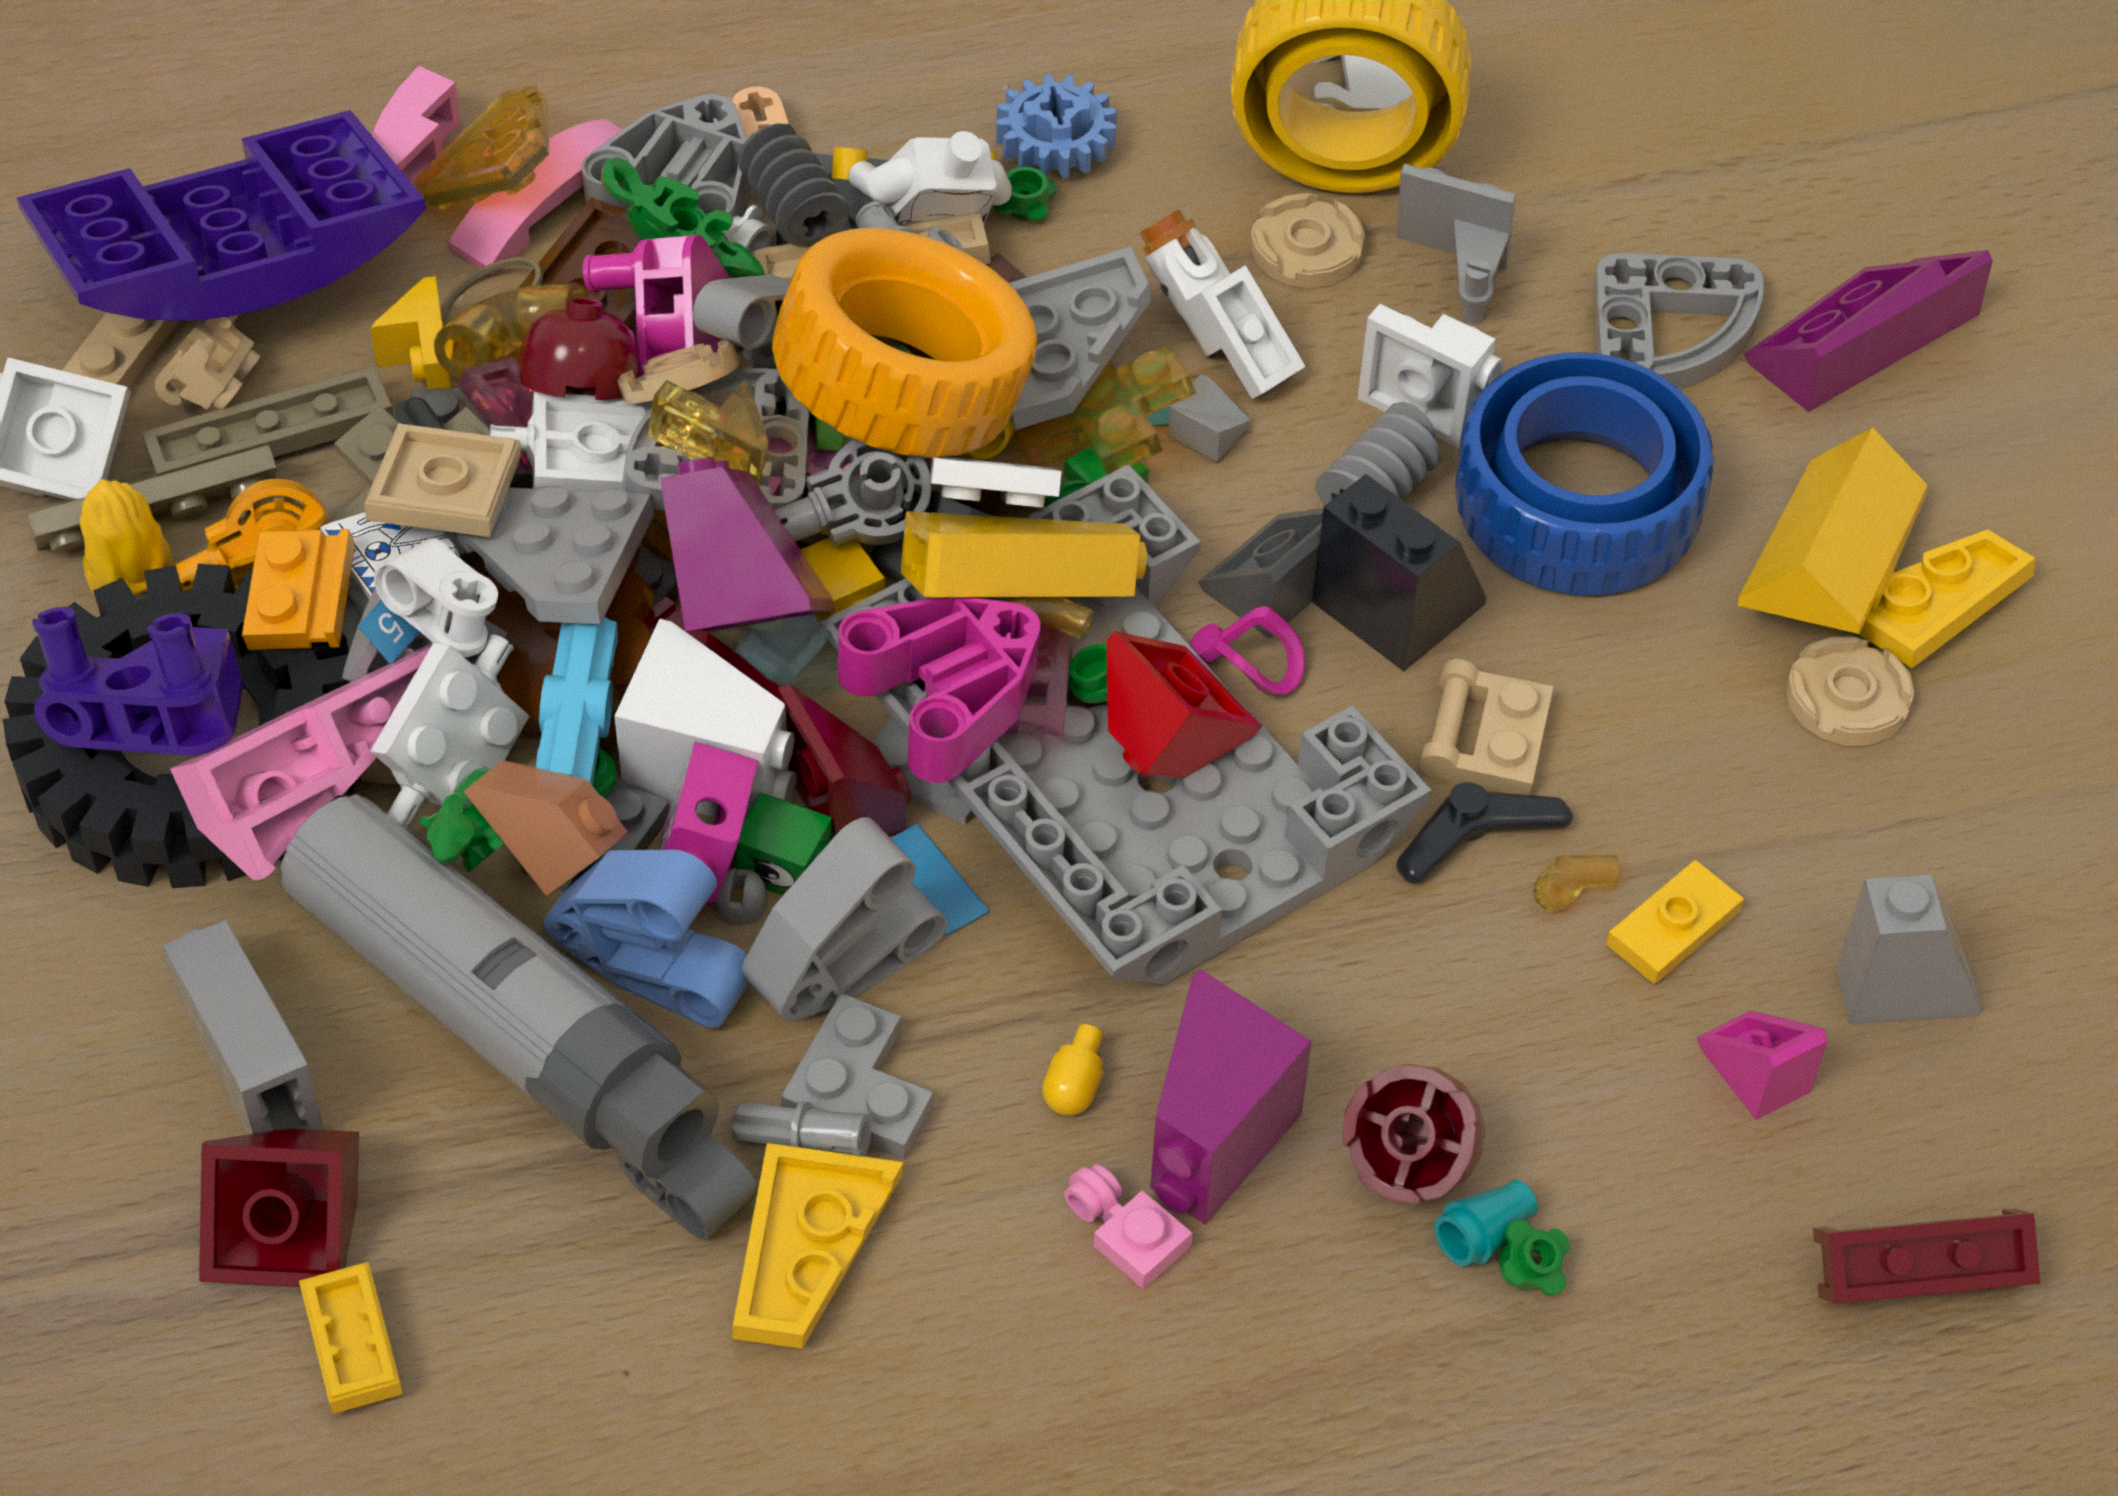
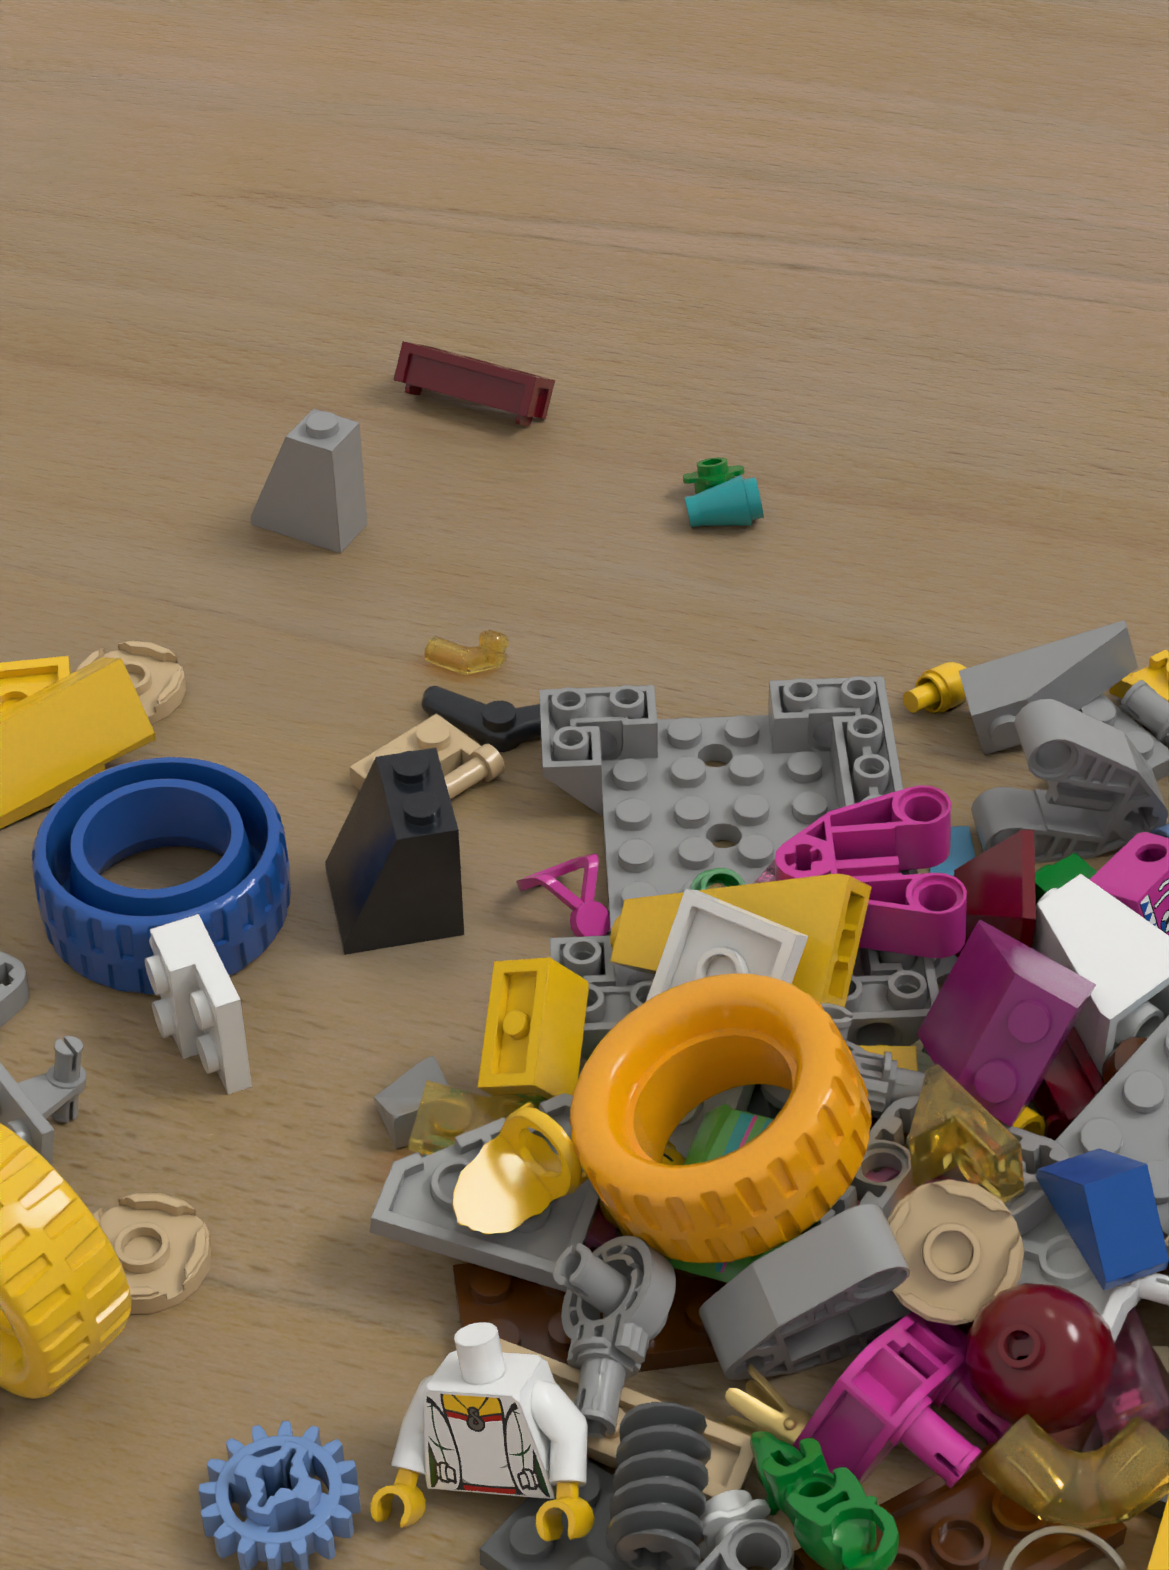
camera: 145 degrees left, 10 degrees down
green plate [994,166,1057,221] -> none
bright pink plate [1064,1164,1193,1290] -> none
red slope [1106,631,1262,779] -> none
white plate [1139,209,1306,399] -> none
magenta slope [1150,969,1312,1225] -> none
dark grey slope [1198,508,1323,638] -> none
light grey piece [1315,402,1441,505] -> none
dark red cylinder [1342,1064,1485,1204] -> none
yellow plate [1606,860,1744,985] -> none
dark pink slope [1697,1010,1828,1120] -> none
none -> yellow piece [452,1103,588,1235]
none -> yellow panel [477,957,589,1099]
none -> light grey slope [959,620,1138,755]
none -> blue slope [1035,1148,1169,1291]

